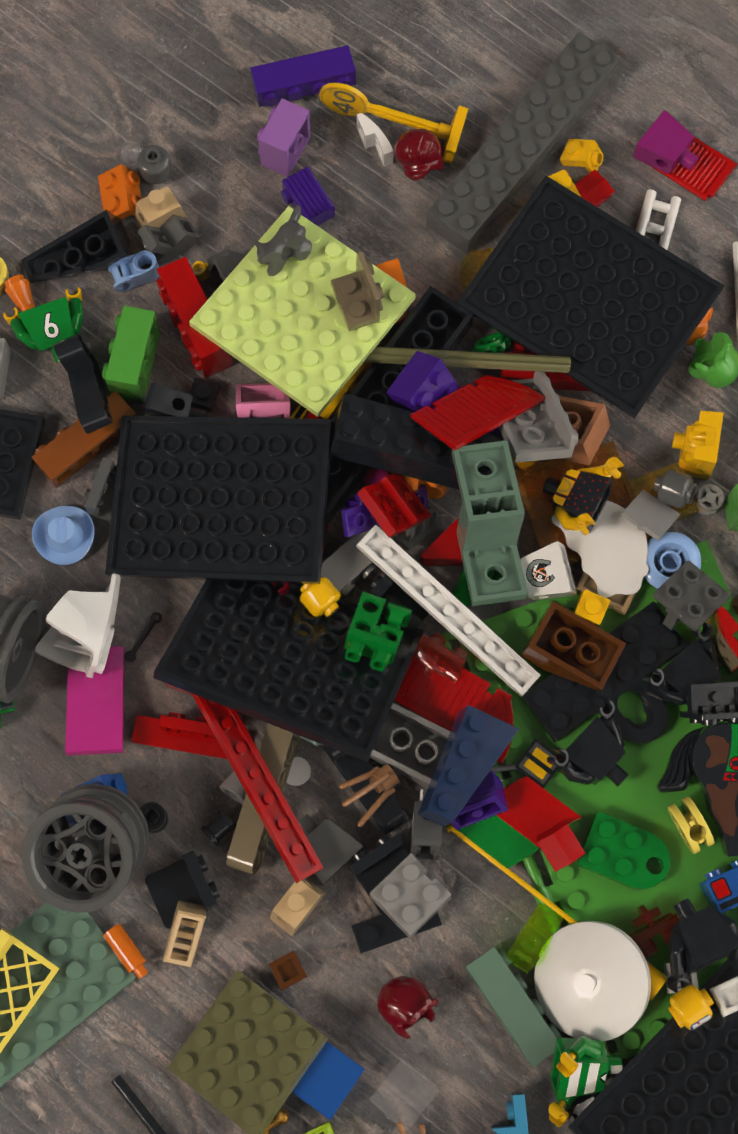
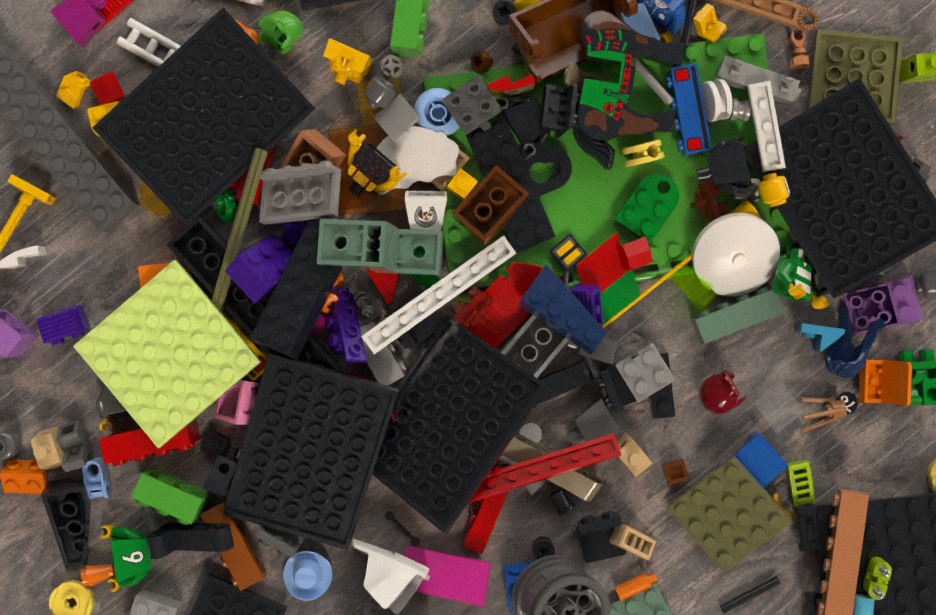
camera: 80 degrees left, 15 degrees up
dark grey animal [255,205,312,276] -> none
yellow head [300,577,341,617] -> none
dark tan bracket [331,251,384,331] -> none
medium nougat plant [339,764,399,827] -> none
green hips [344,592,412,672] -> none
red slope [357,473,431,538] -> none
dark red hair [394,128,444,181] -> none
red piece [410,375,545,450] -> none
black torso [547,698,629,787] -> none

